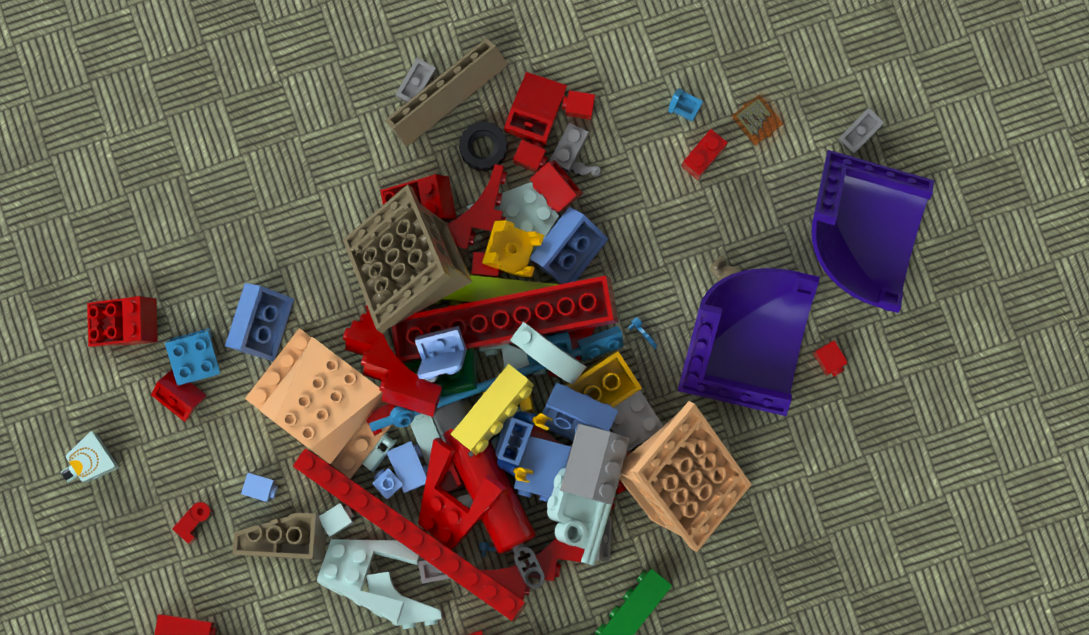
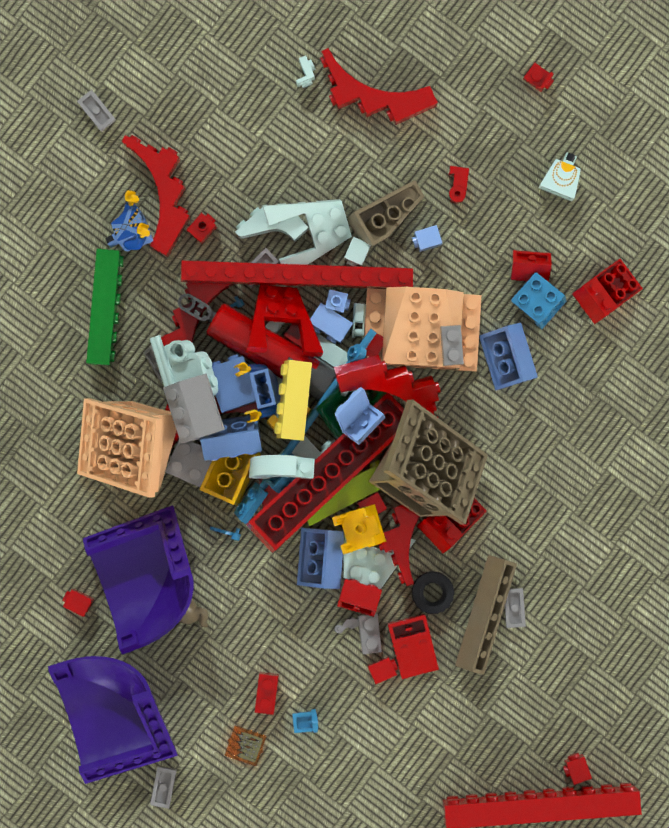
camera: 145 degrees right, 5 degrees up
red brick [513,140,548,173] -> none
none -> light grey plate [440,325,464,366]
none -> red bracket [523,63,554,92]

